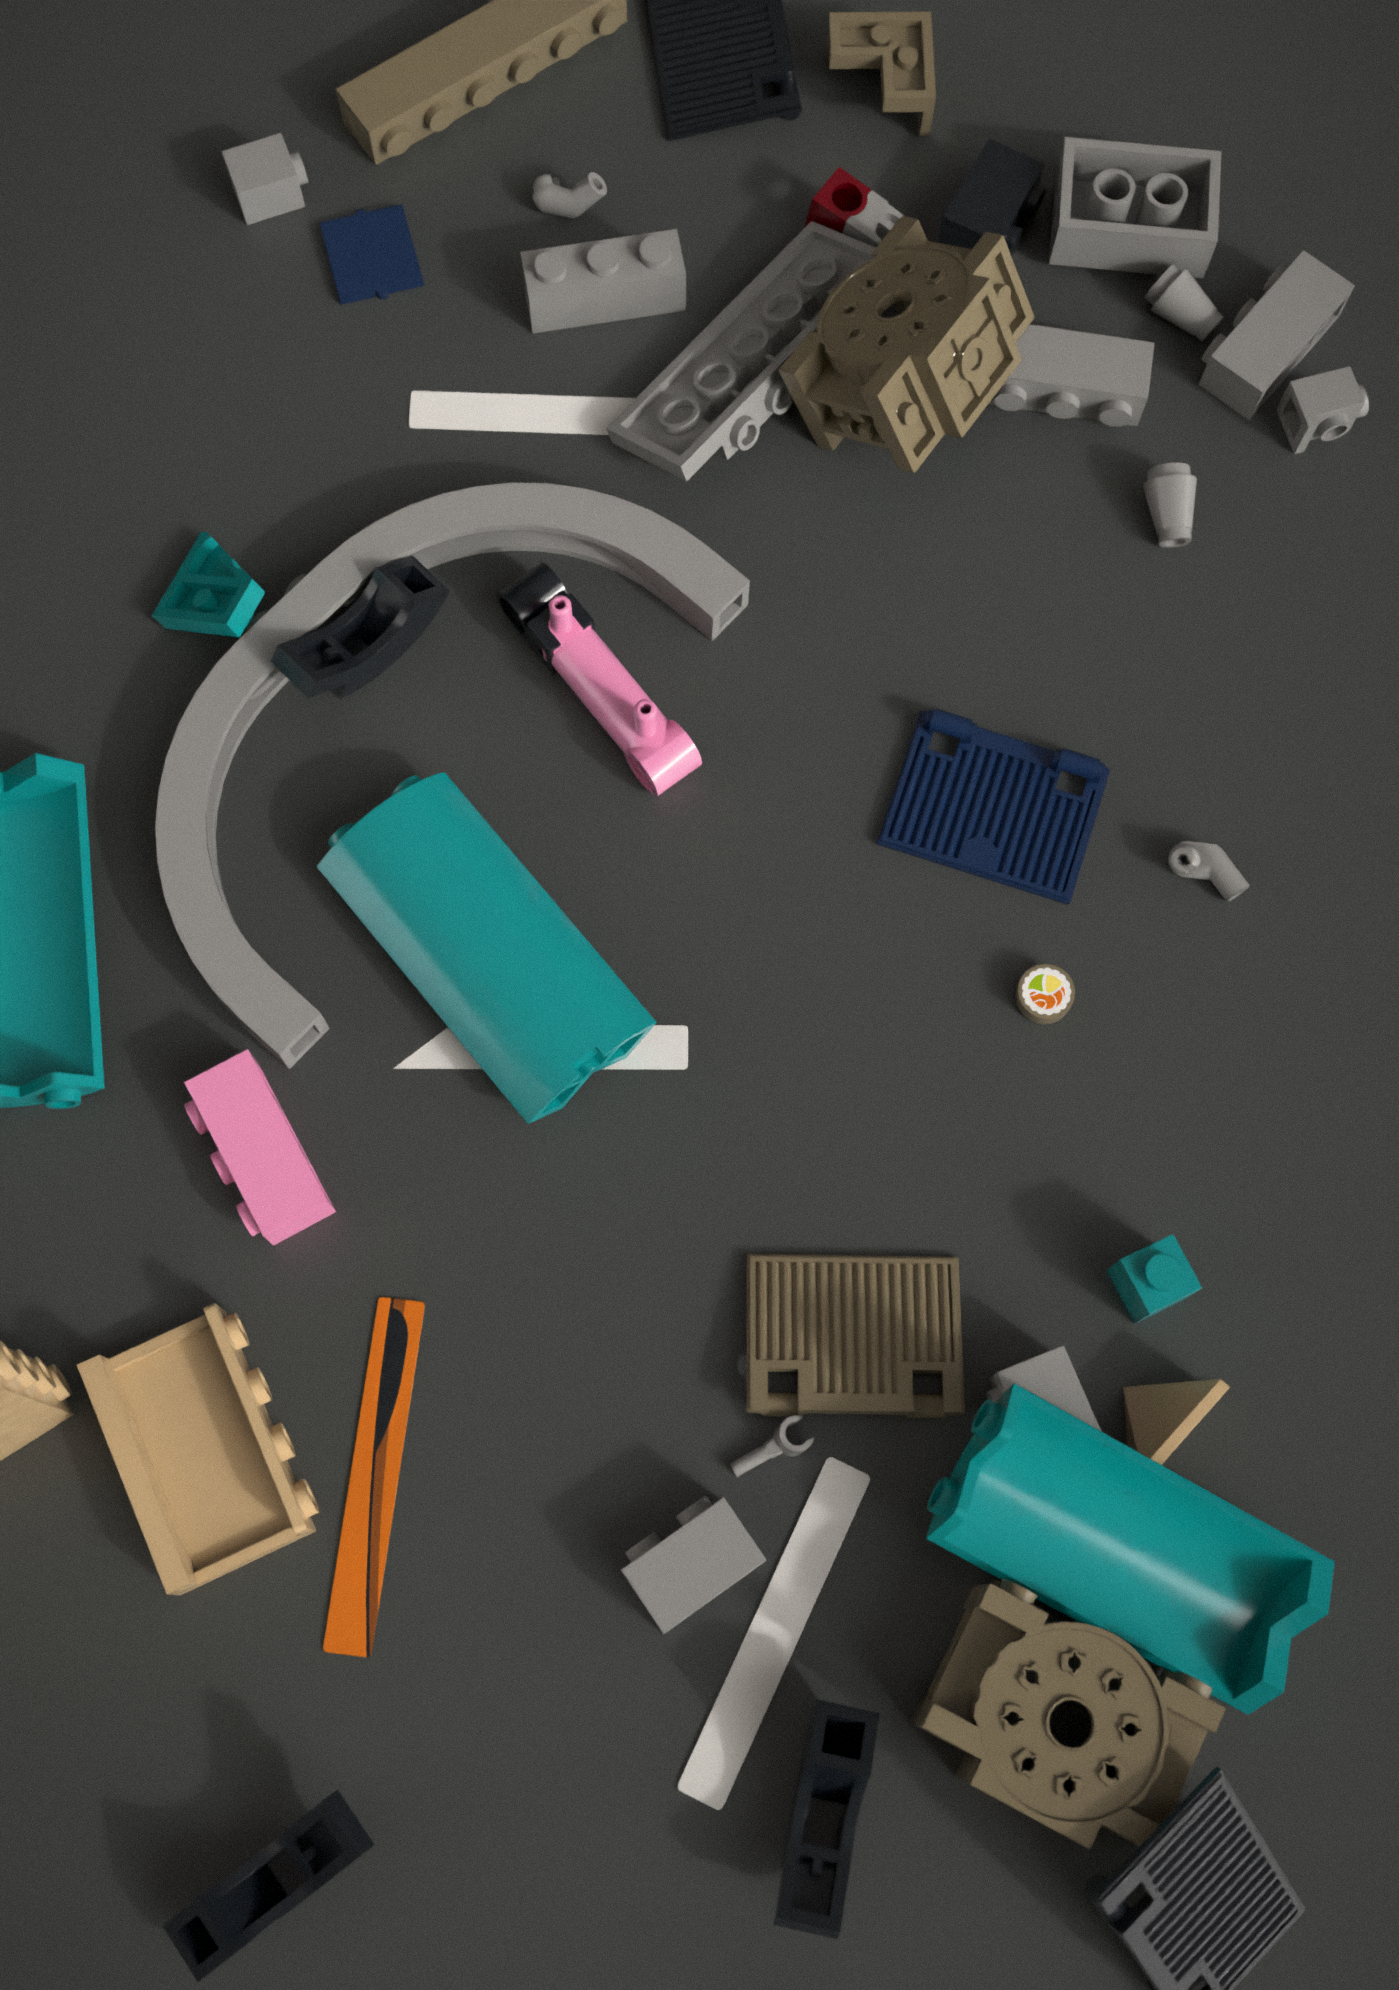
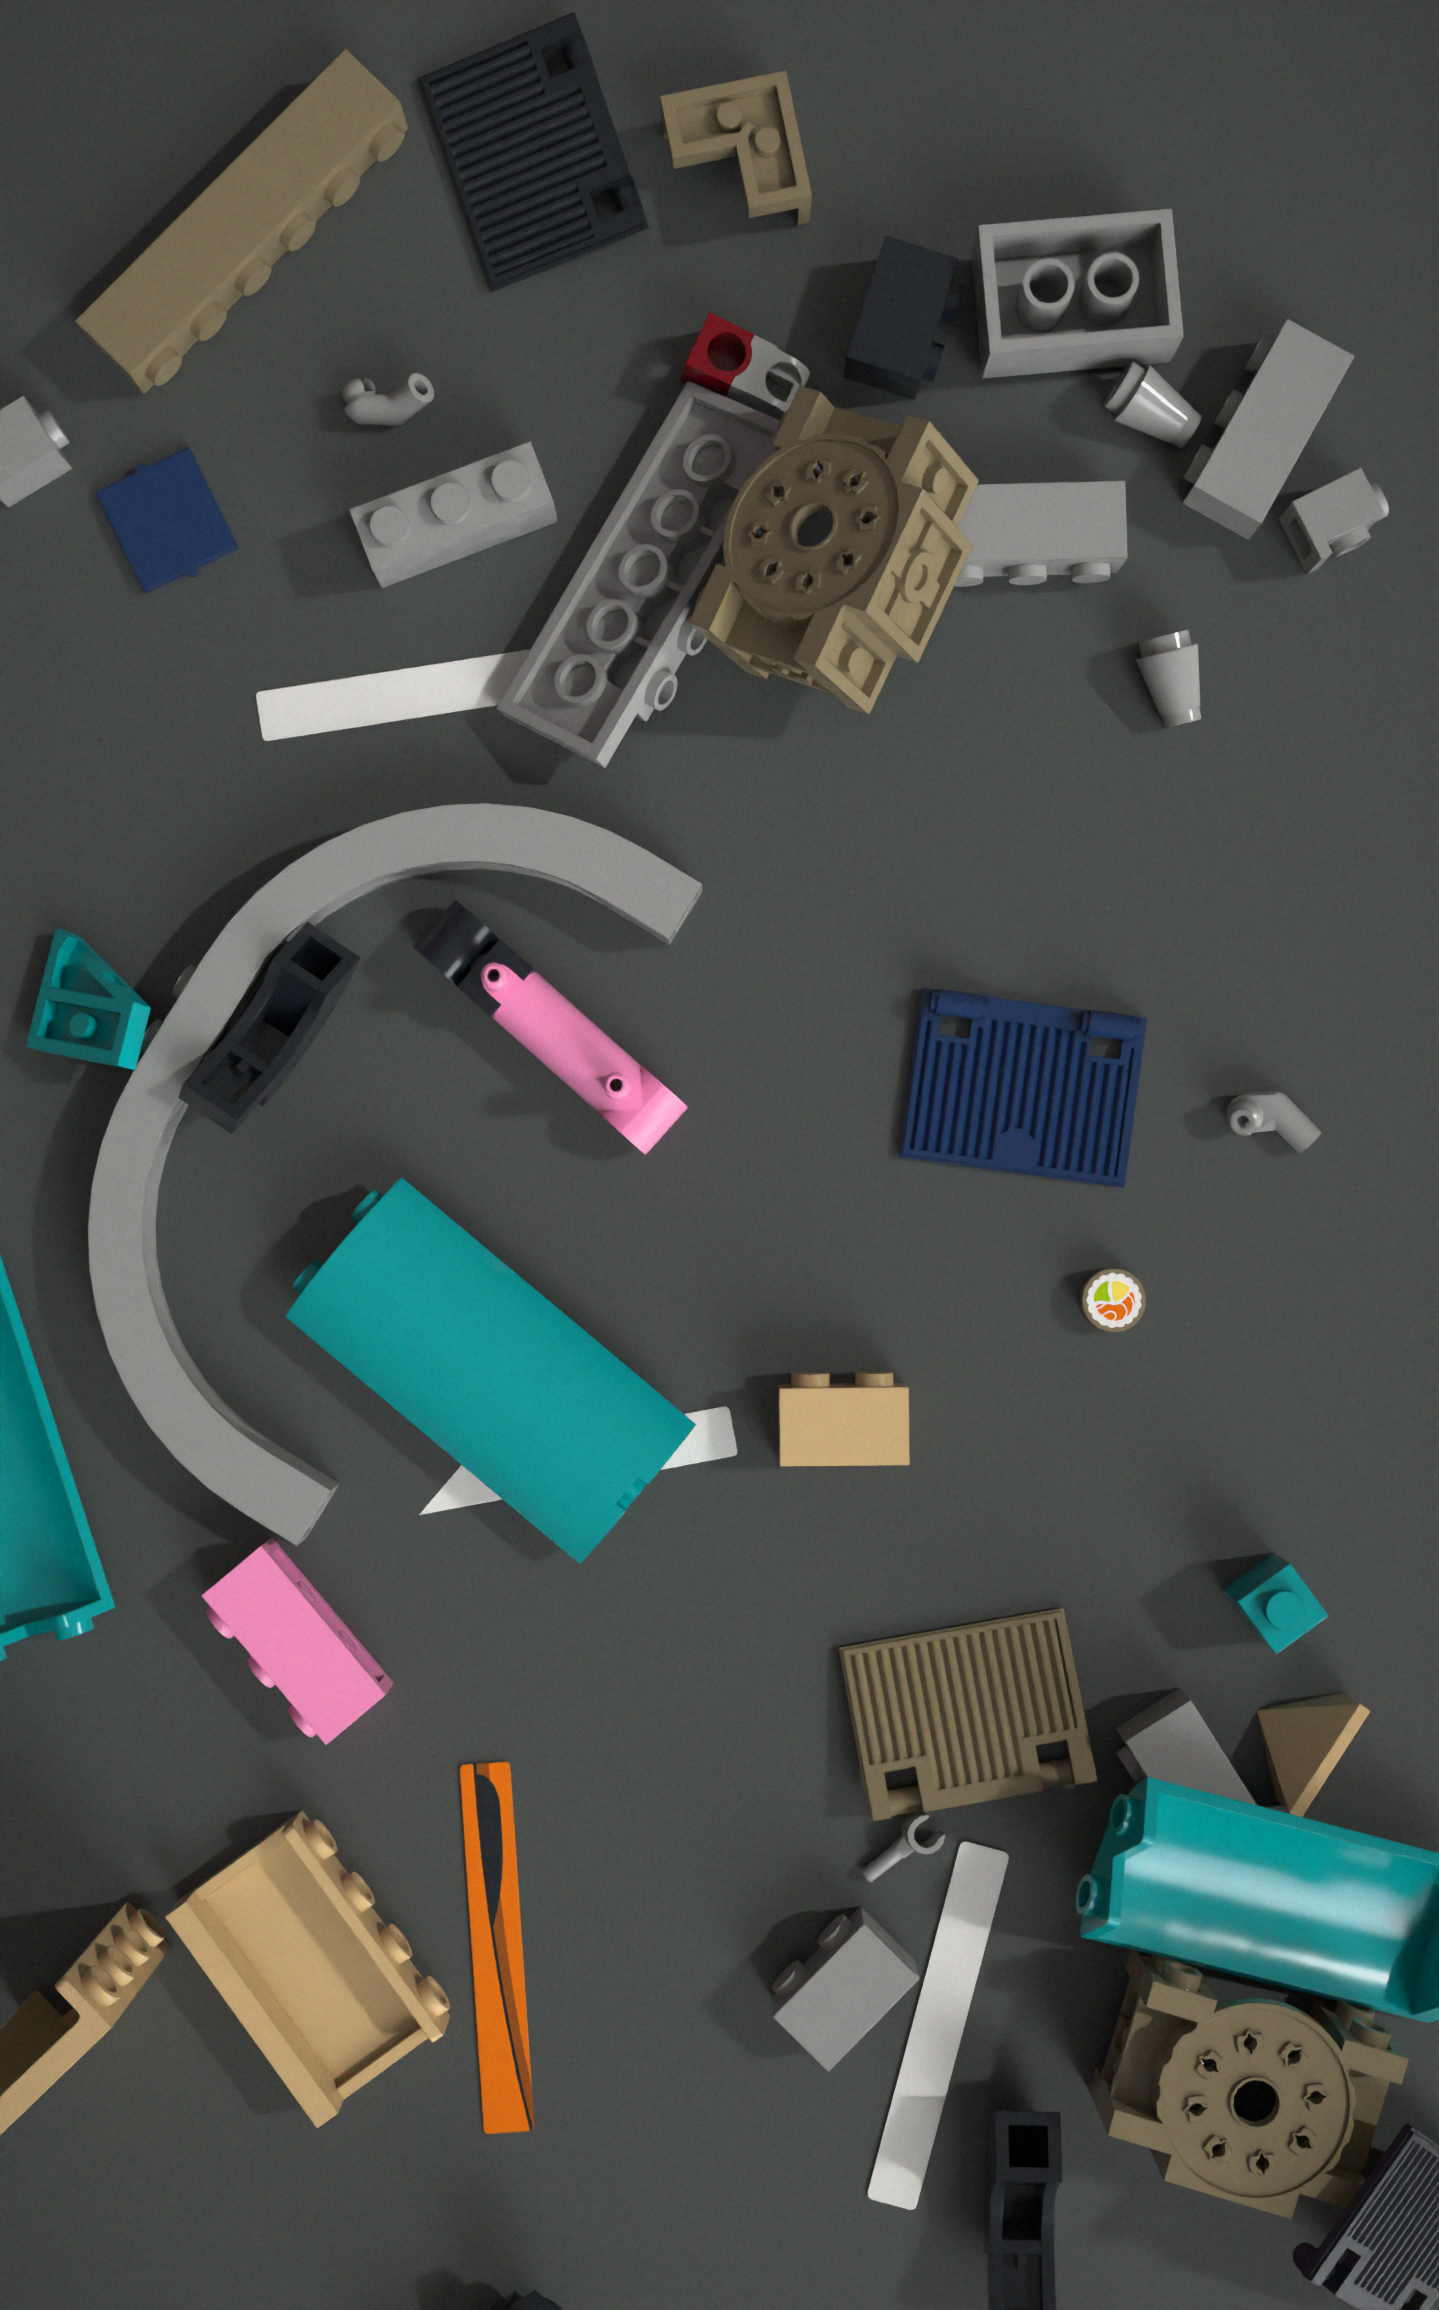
camera: 10 degrees left, 15 degrees up
none -> tan brick [778,1371,910,1466]

